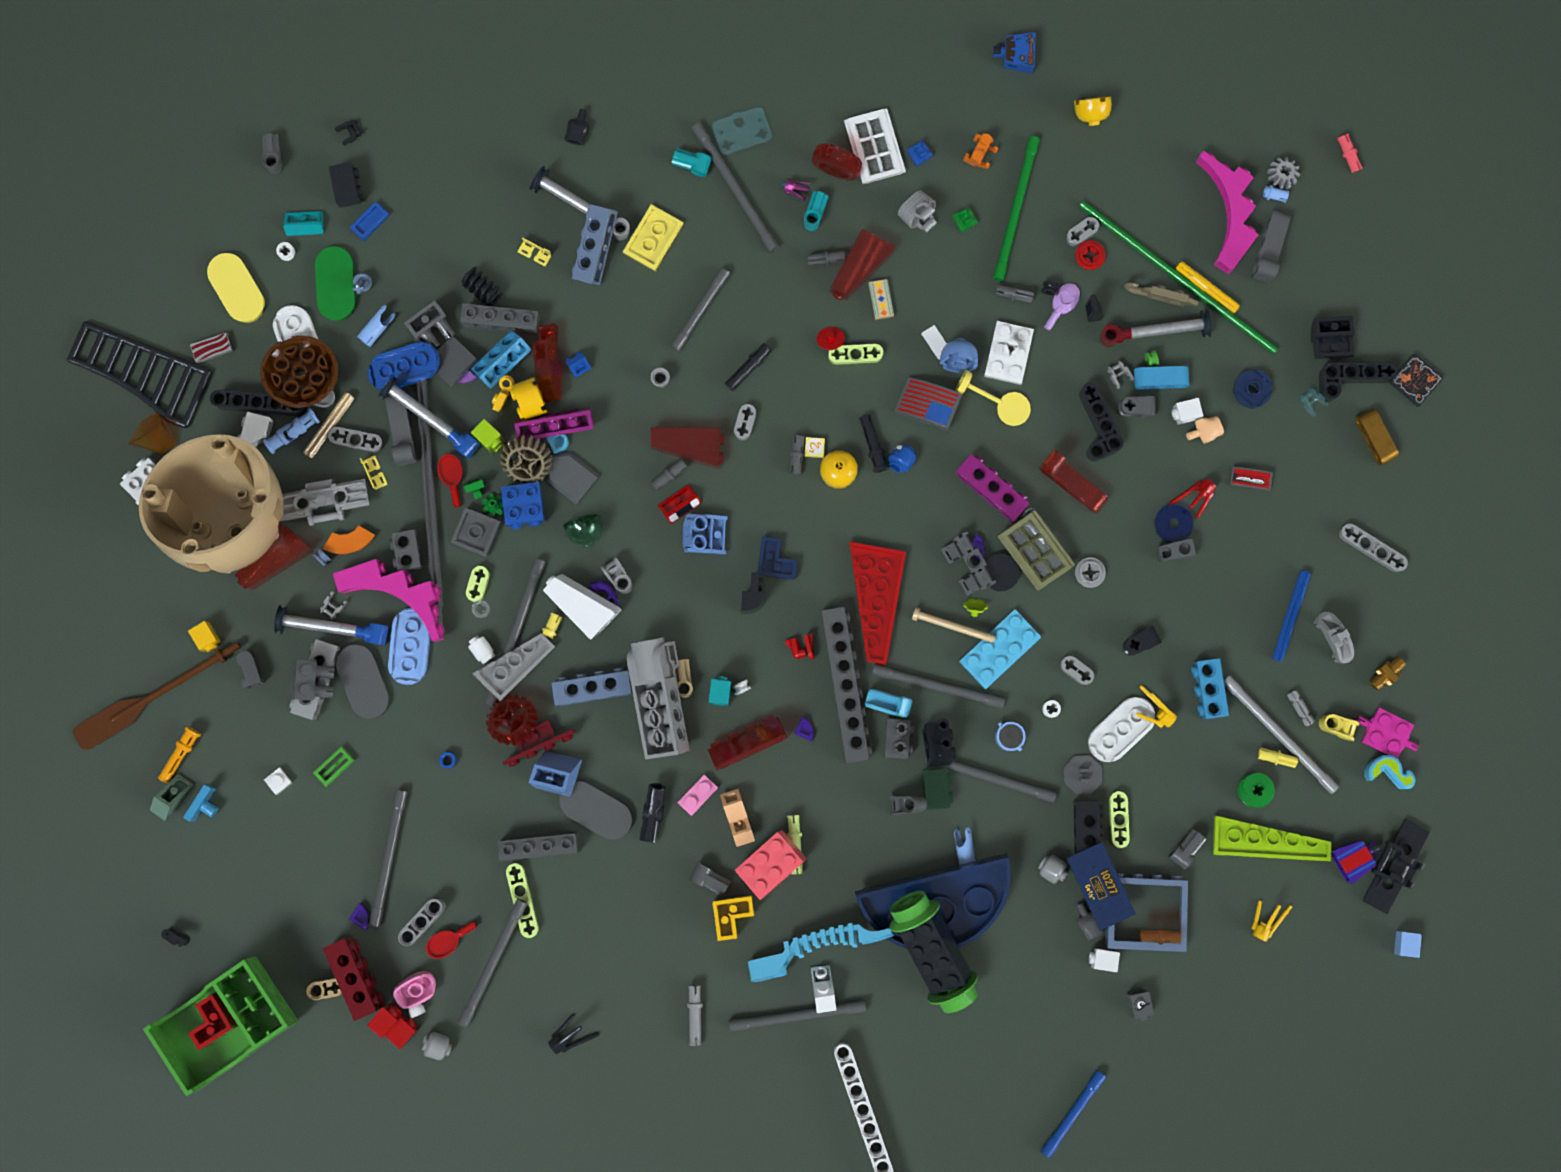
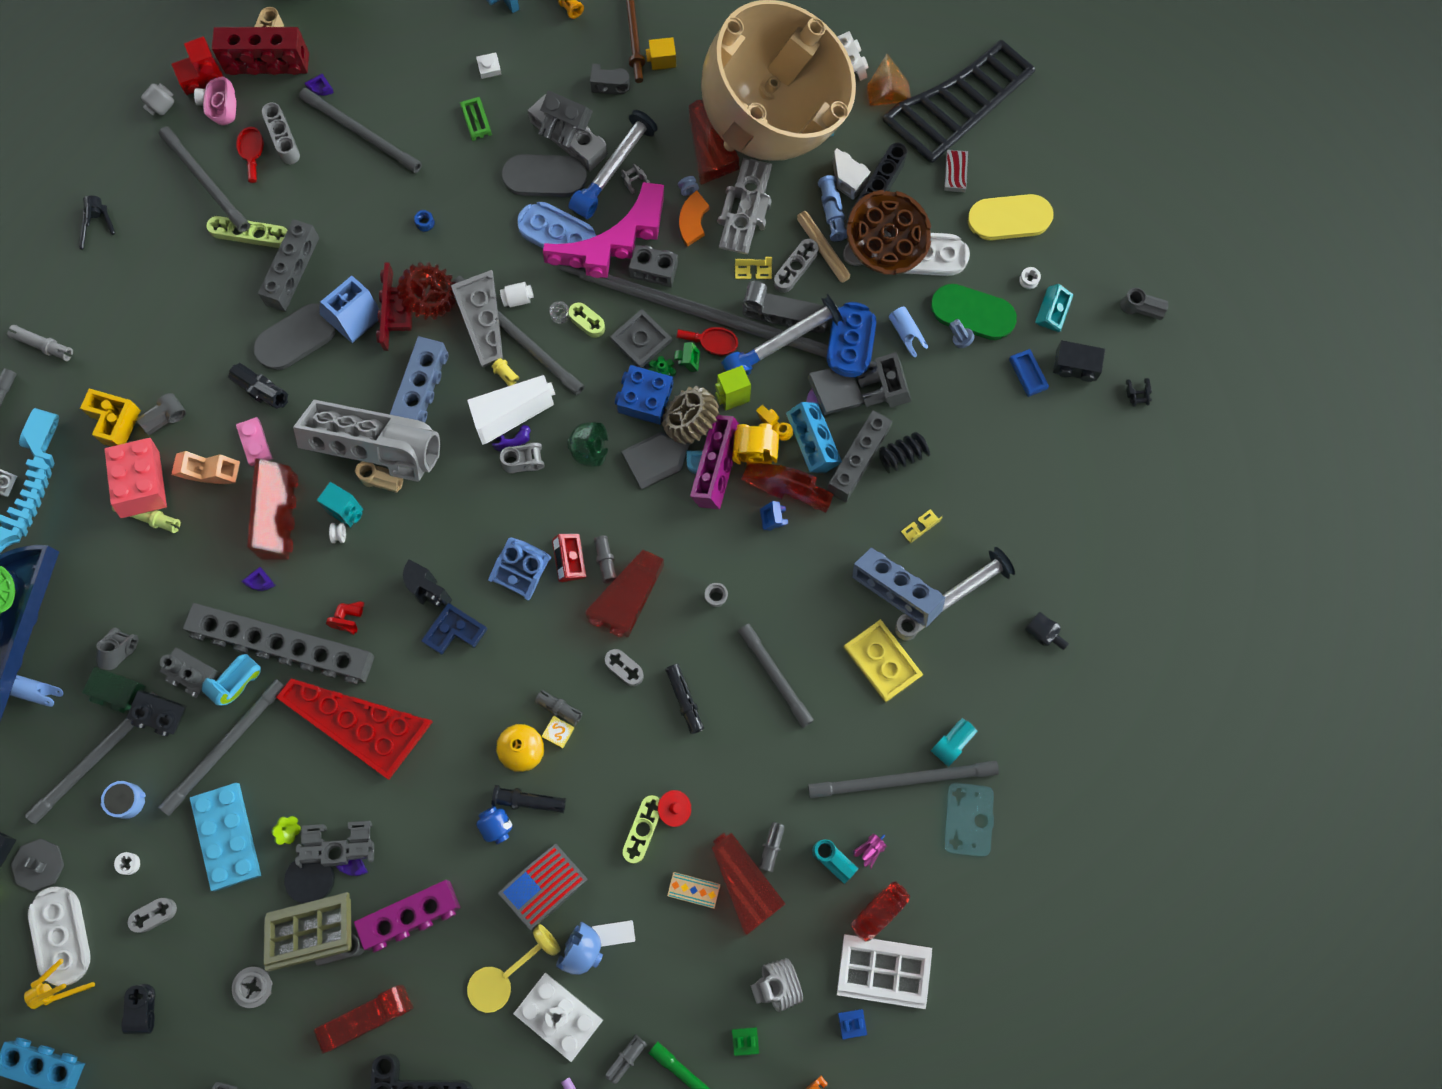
camera: 115 degrees right, 10 degrees down
tan bar [912,607,996,643] -> none

